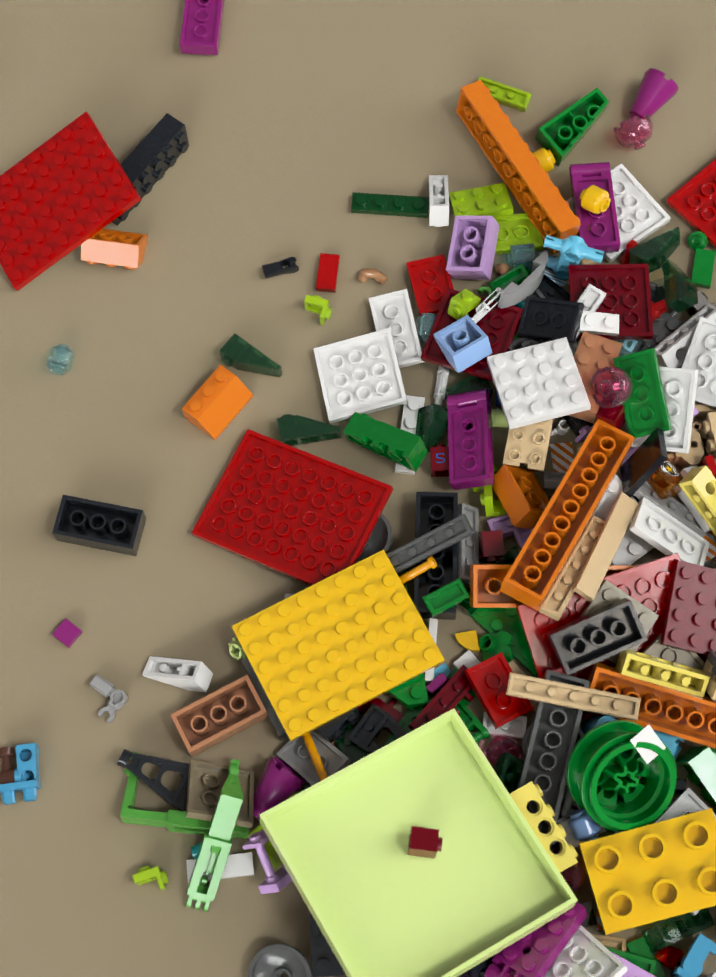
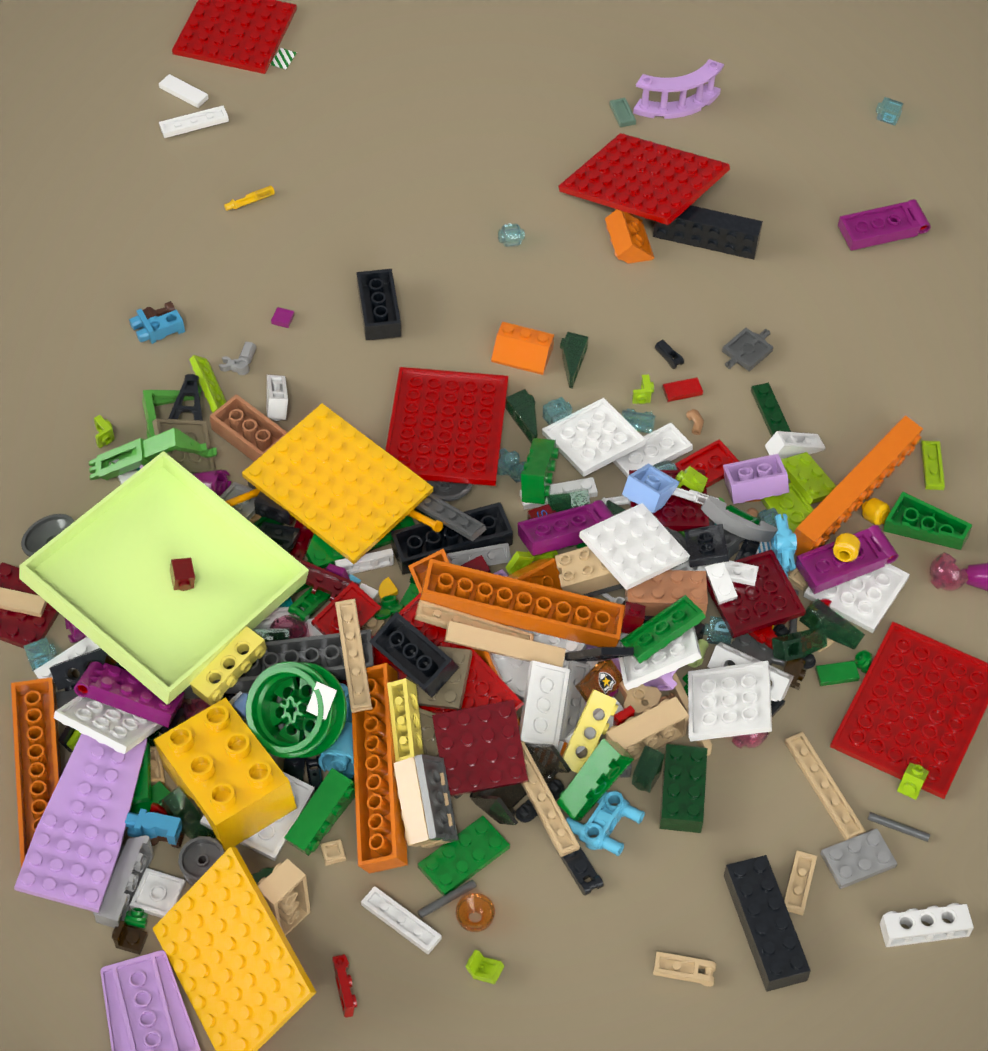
camera: 65 degrees right, 15 degrees down
green tile [422,578,470,618] -> none
clear pink cylinder [591,366,632,408] -> none
none -> lime plate [189,355,226,413]
none -> clear light blue hips [497,448,527,483]
none -> clear light blue brick [542,397,572,425]
none -> clear light blue hips [622,409,656,433]
none -> dark grey plate [722,328,773,371]

